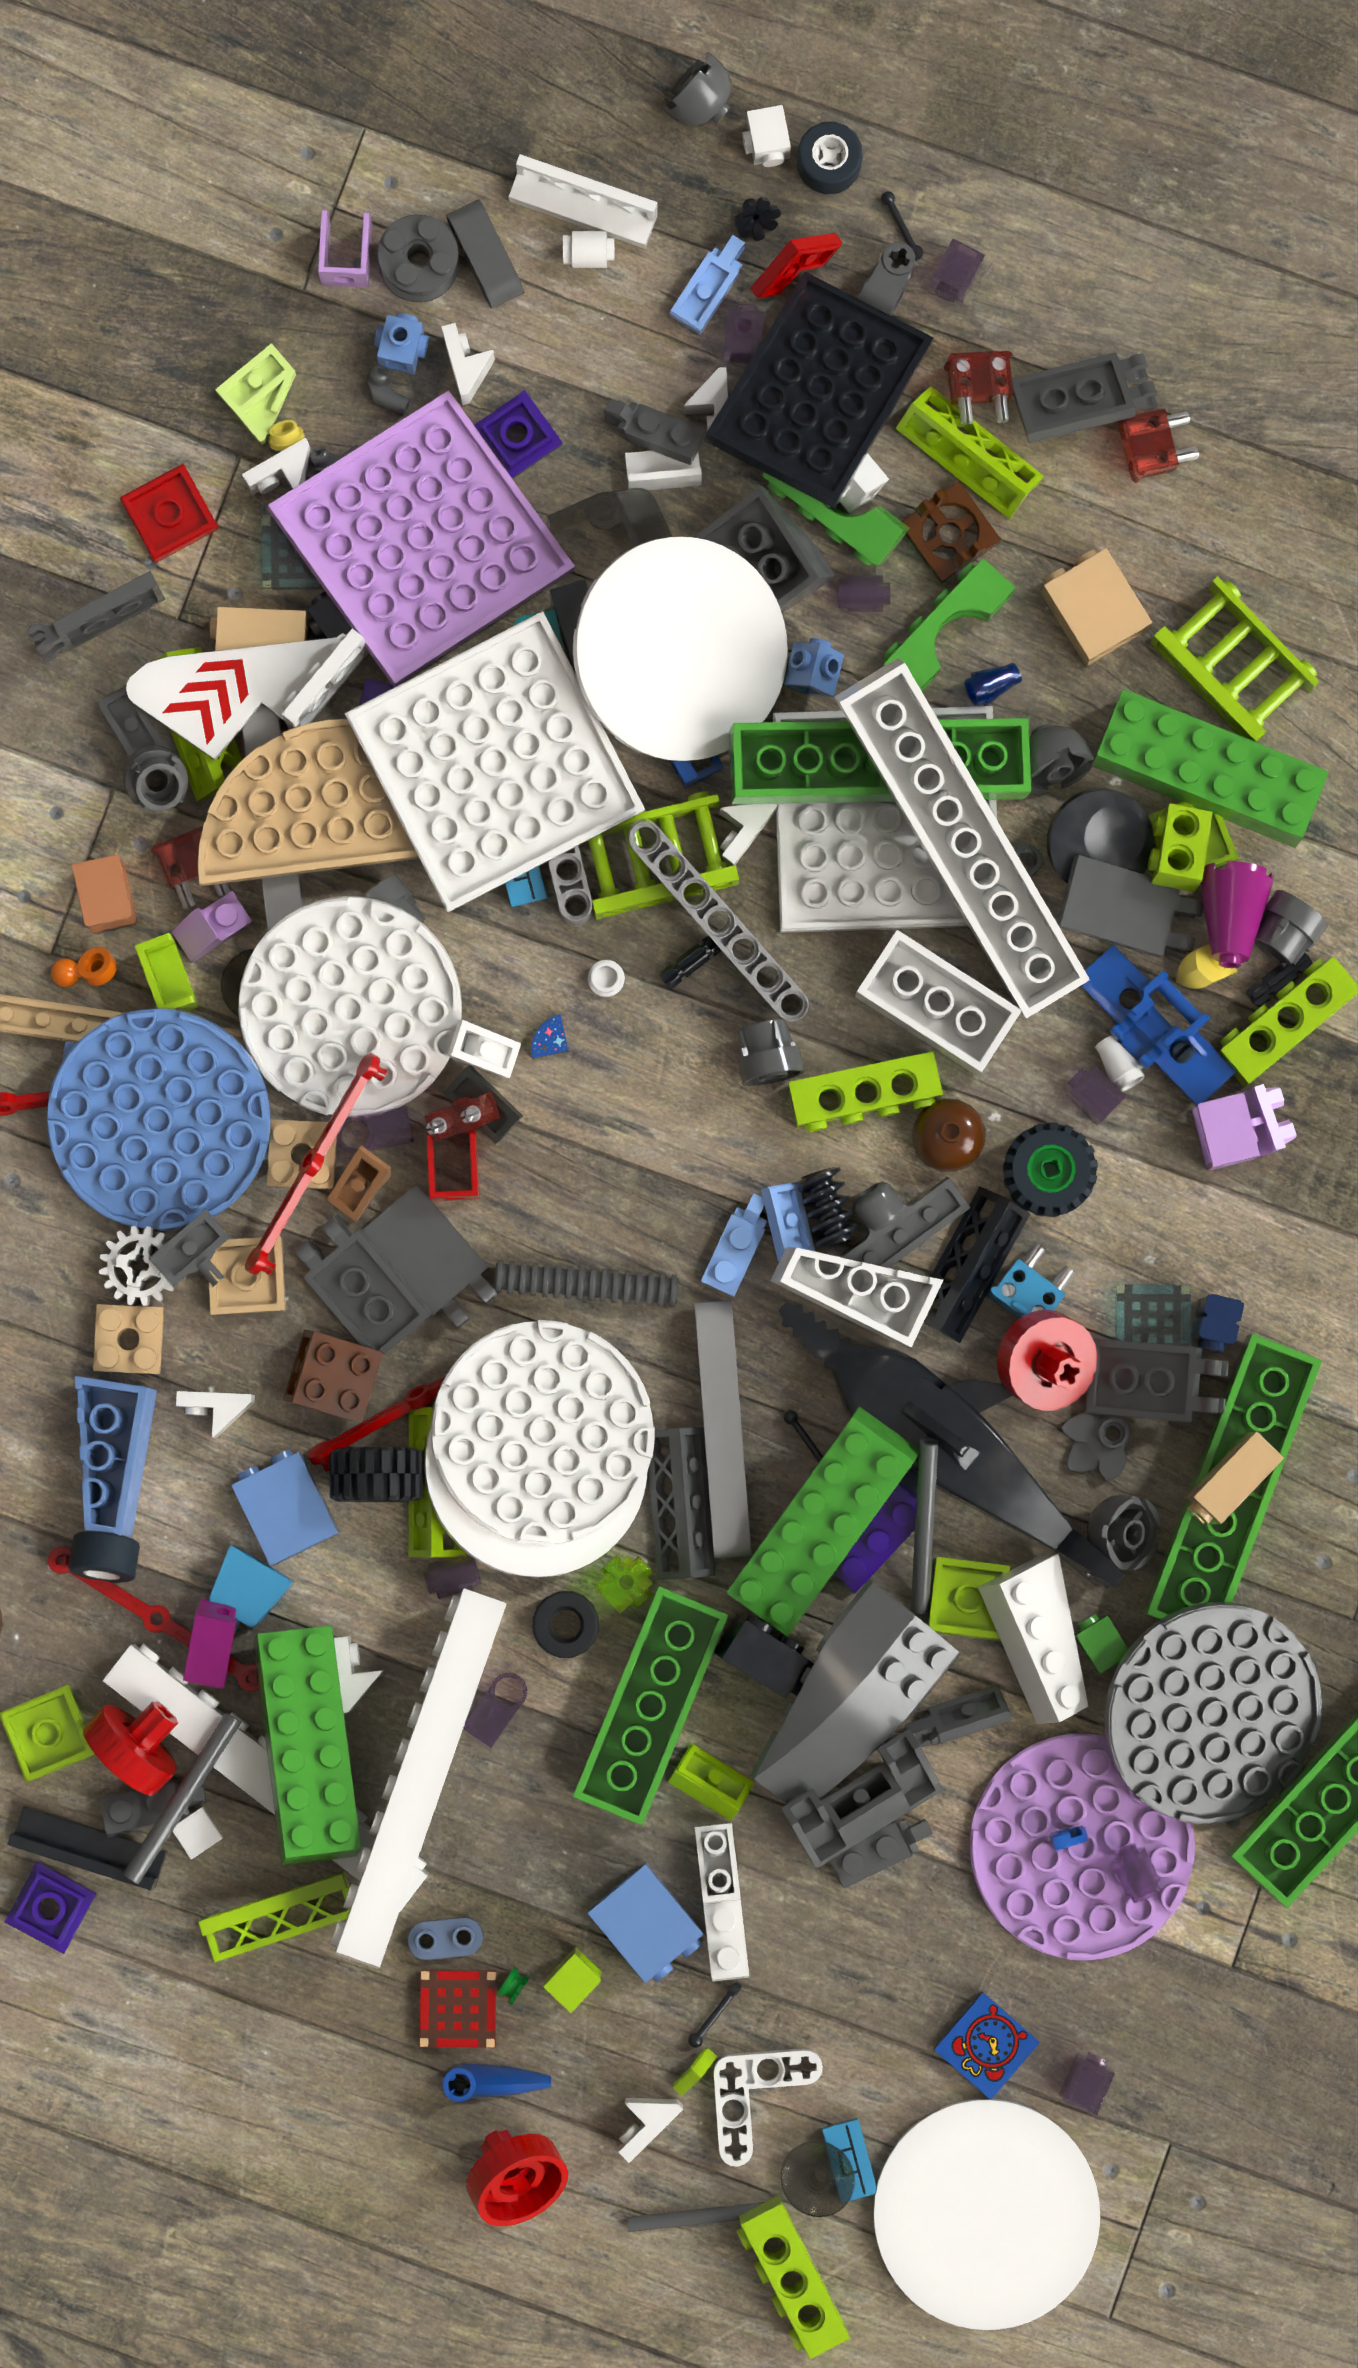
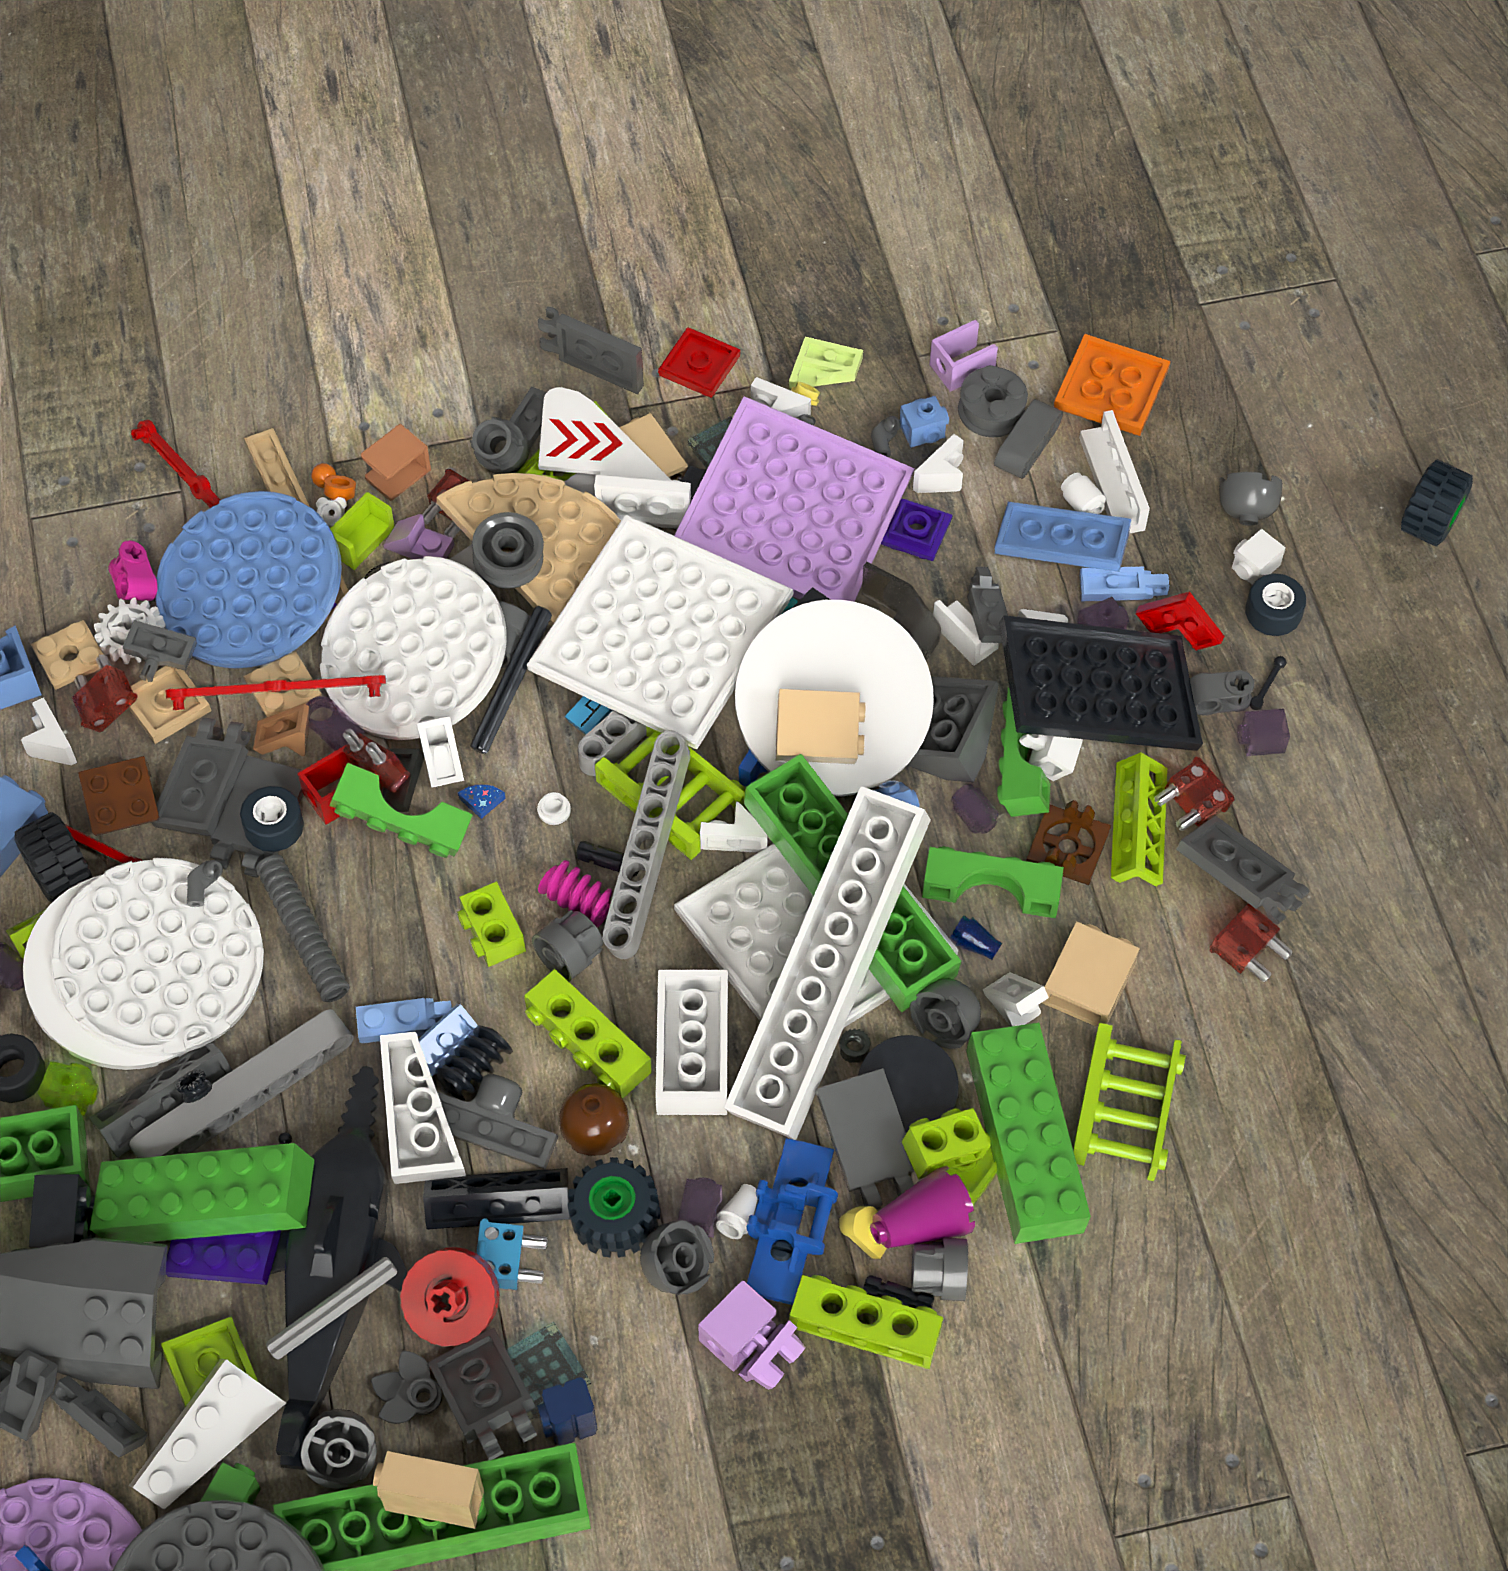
camera: 60 degrees right, 25 degrees down
black plant [734,197,781,241] -> none
dark grey piece [911,1437,939,1614] -> none
none -> clear red piece [72,655,138,733]
none -> dark pink piece [108,540,158,601]
none -> black bush [175,1070,212,1103]
none -> dark grey arm [187,860,223,907]
none -> black wheel [240,786,304,852]
none -> light grey axle [266,1257,397,1359]
none -> white plate [316,497,347,526]
none -> bright green arch [329,763,473,858]
none -> lime brick [457,881,526,967]
none -> black axle [470,606,552,754]
none -> dark grey wheel [472,512,544,588]
none -> dark pink piece [538,860,613,928]
none -> dark grey cylinder [640,1220,714,1295]
none -> tan brick [775,689,866,764]
none -> white slope [983,972,1049,1027]
none -> medium blue tile [995,502,1131,572]
none -> orange plate [1054,334,1171,436]

